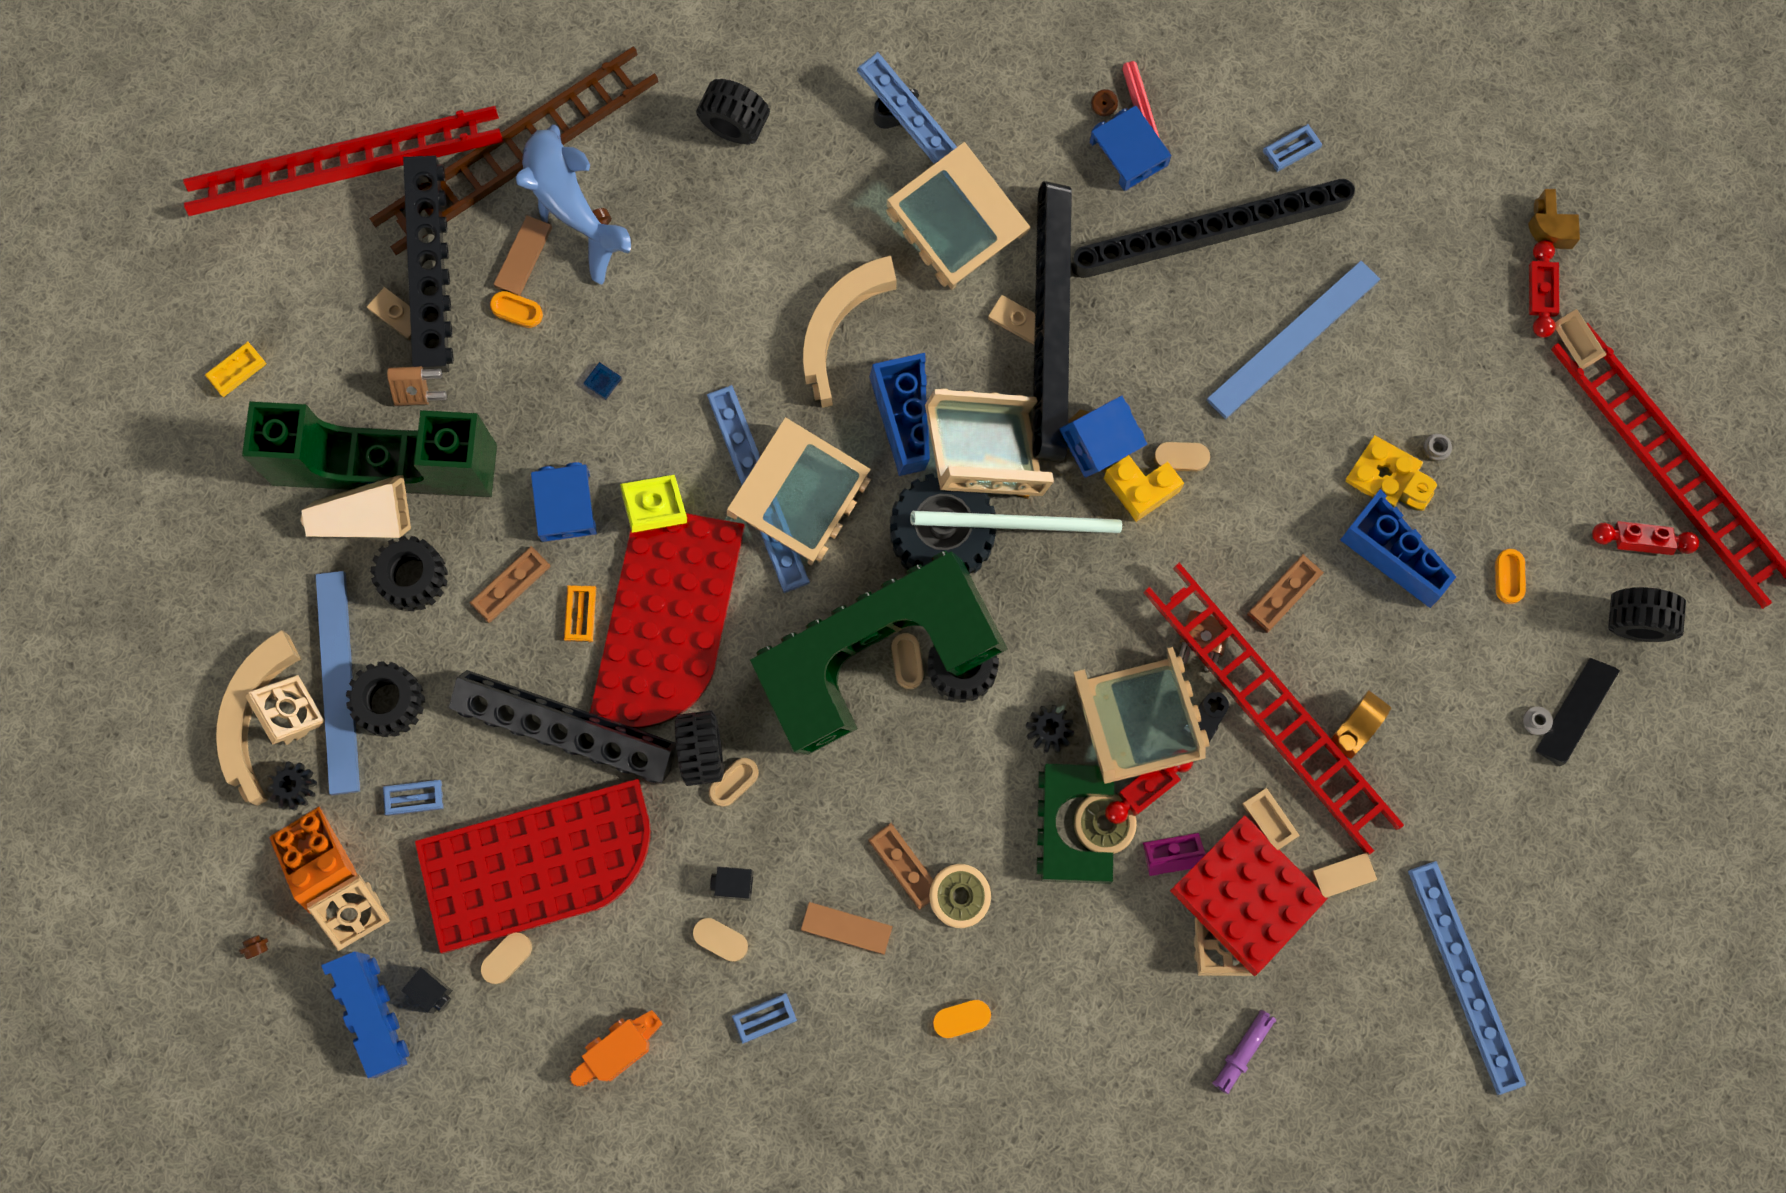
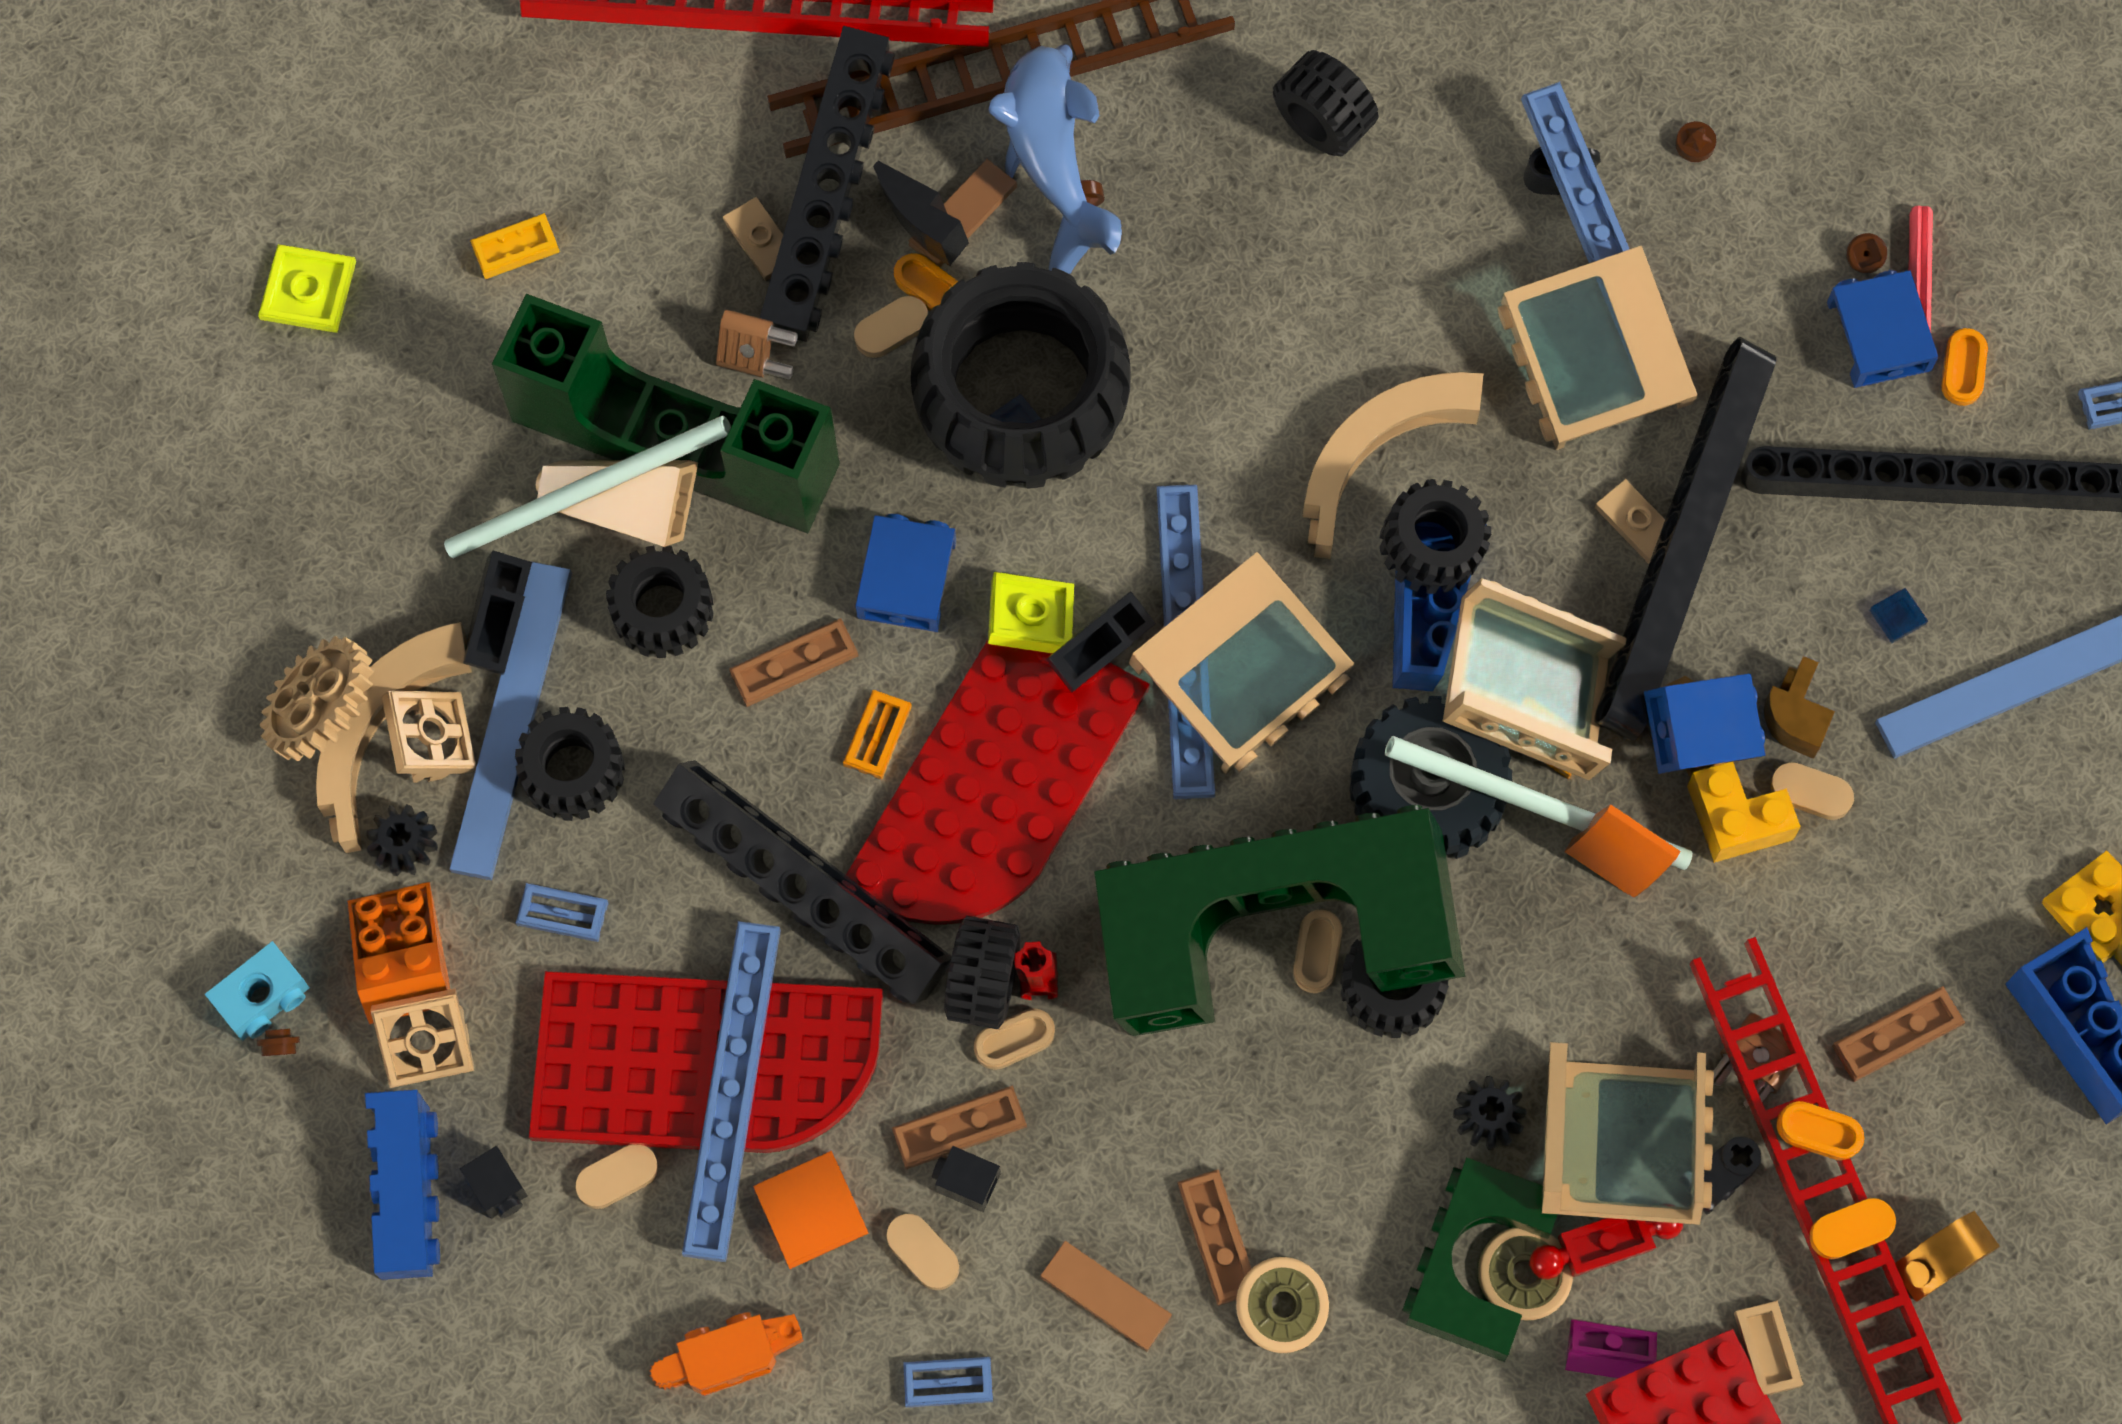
camera: 20 degrees right, 5 degrees down
none -> medium azure brick [205,941,310,1041]
none -> neon yellow tile [258,244,356,333]
none -> tan gear [260,636,374,761]
none -> light aqua piece [444,415,731,558]
none -> black slope [463,550,532,675]
none -> medium blue tile [682,921,781,1262]
none -> orange slope [753,1151,869,1269]
none -> tan tile [854,296,928,358]
none -> black slope [873,161,969,266]
none -> medium nougat tile [892,1085,1027,1169]
none -> black tyre [911,262,1131,489]
none -> red piece [1015,941,1058,1000]
none -> black slope [1046,591,1156,693]
none -> black tyre [1379,479,1492,594]
none -> orange slope [1564,804,1681,897]
none -> reddish brown tile [1675,121,1717,162]
none -> pearl gold brick [1764,656,1835,759]
none -> light orange tile [1777,1101,1864,1160]
none -> light orange tile [1810,1198,1896,1259]
none -> clear blue tile [1869,588,1928,643]
none -> light orange tile [1941,328,1988,406]

